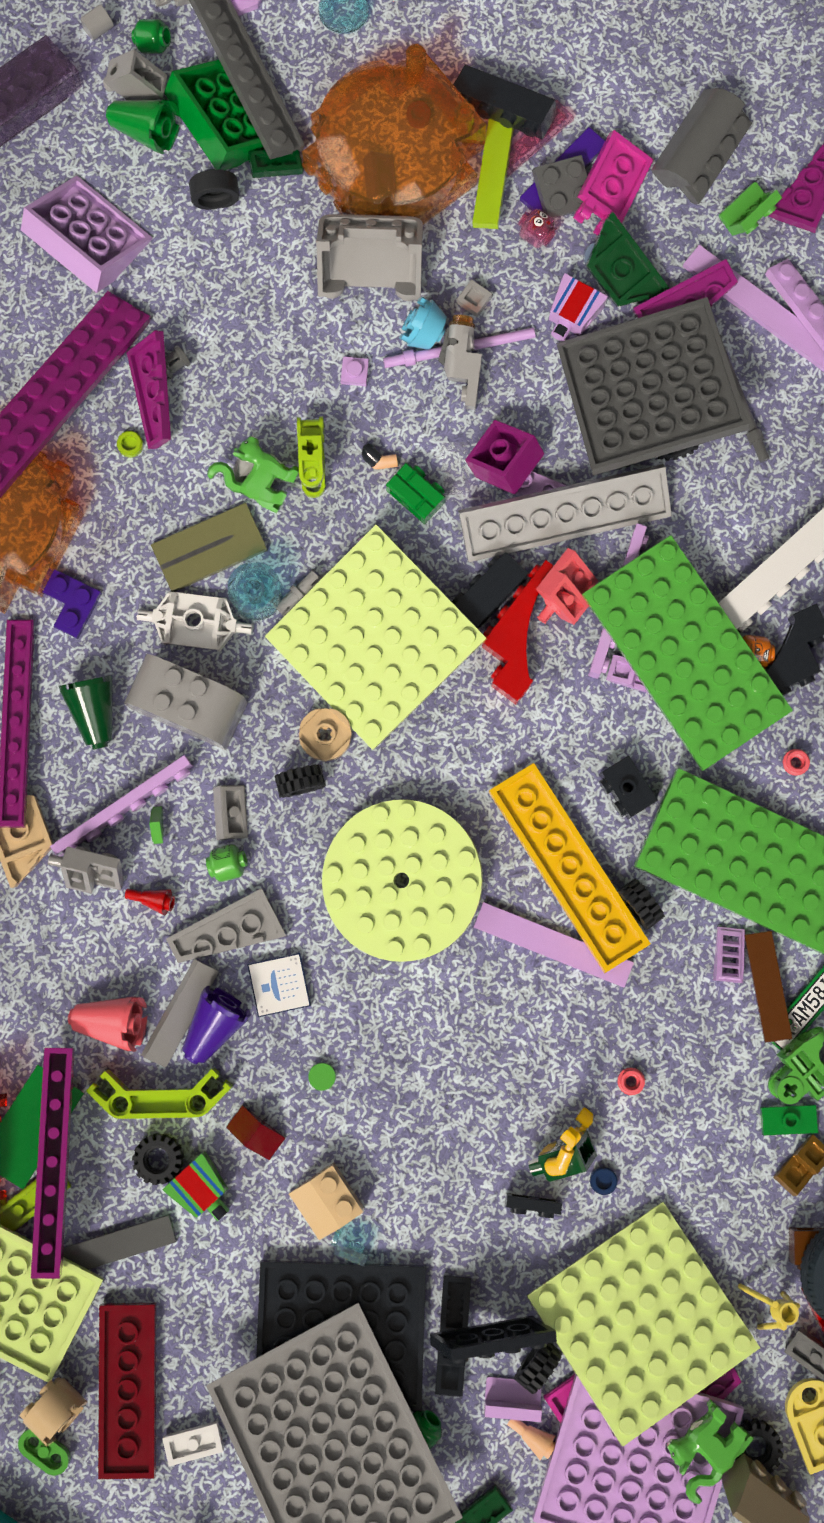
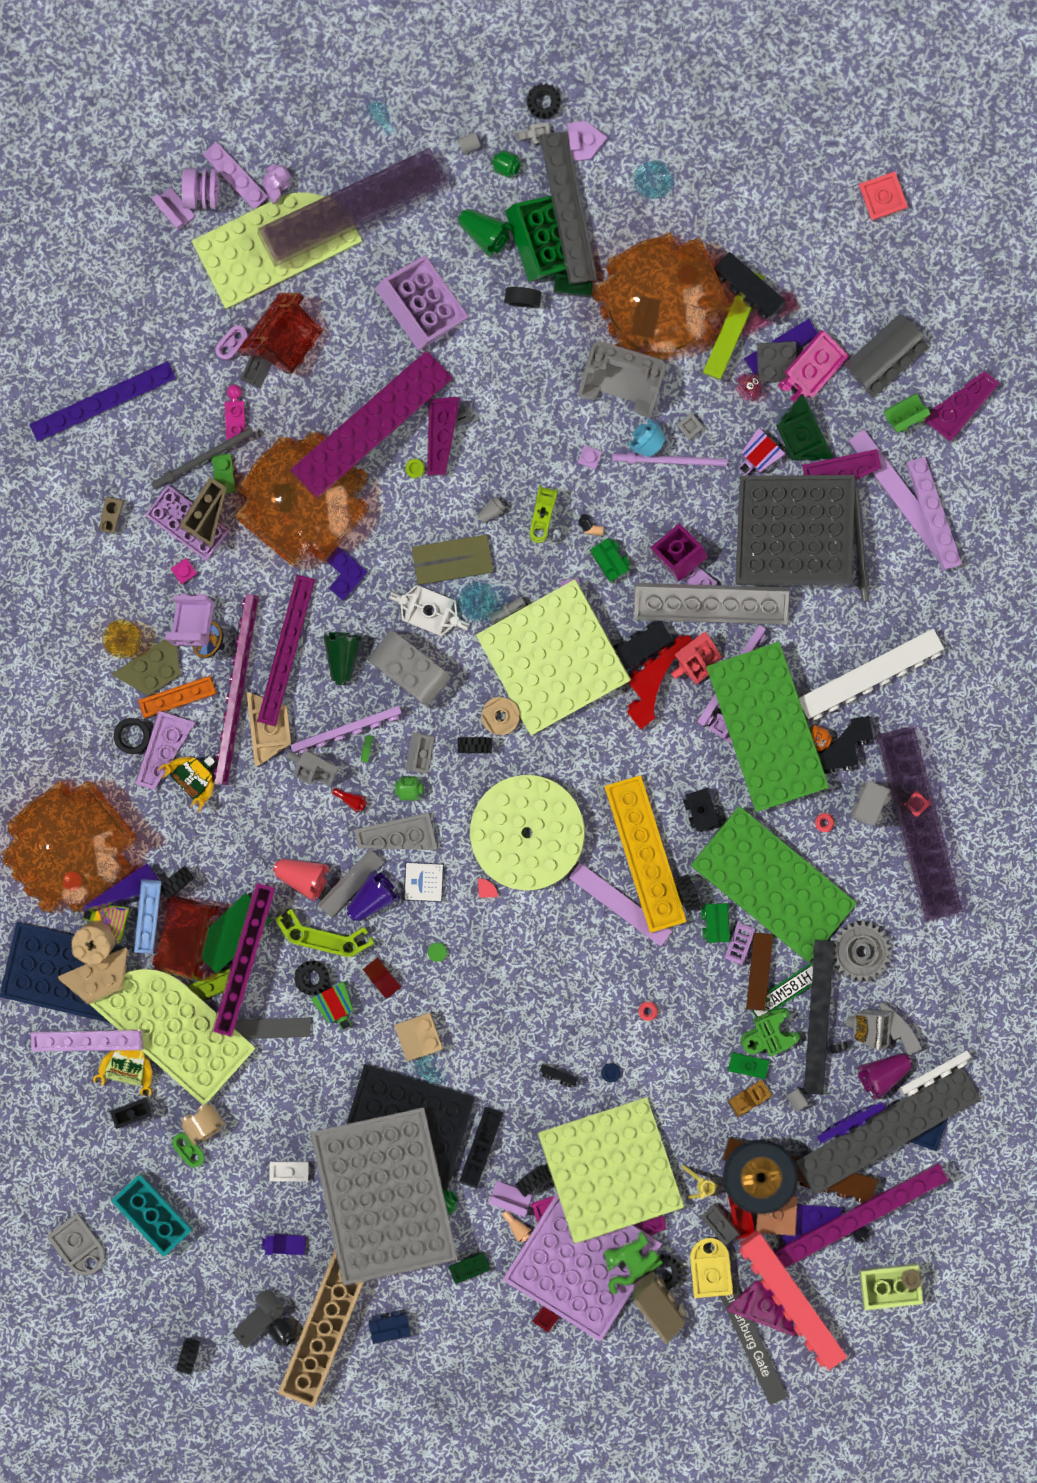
camera: 10 degrees right, 5 degrees up
dark red plate [98,1303,156,1479] -> none
light grey torso [103,49,167,100] -> none
bright green animal [207,436,299,514] -> none
black plate [430,1316,557,1363] -> none
light grey plate [438,315,482,410] -> none
torso [528,1107,597,1182] -> none
none -> coral tile [478,878,498,898]
none -> green brick [701,903,730,943]

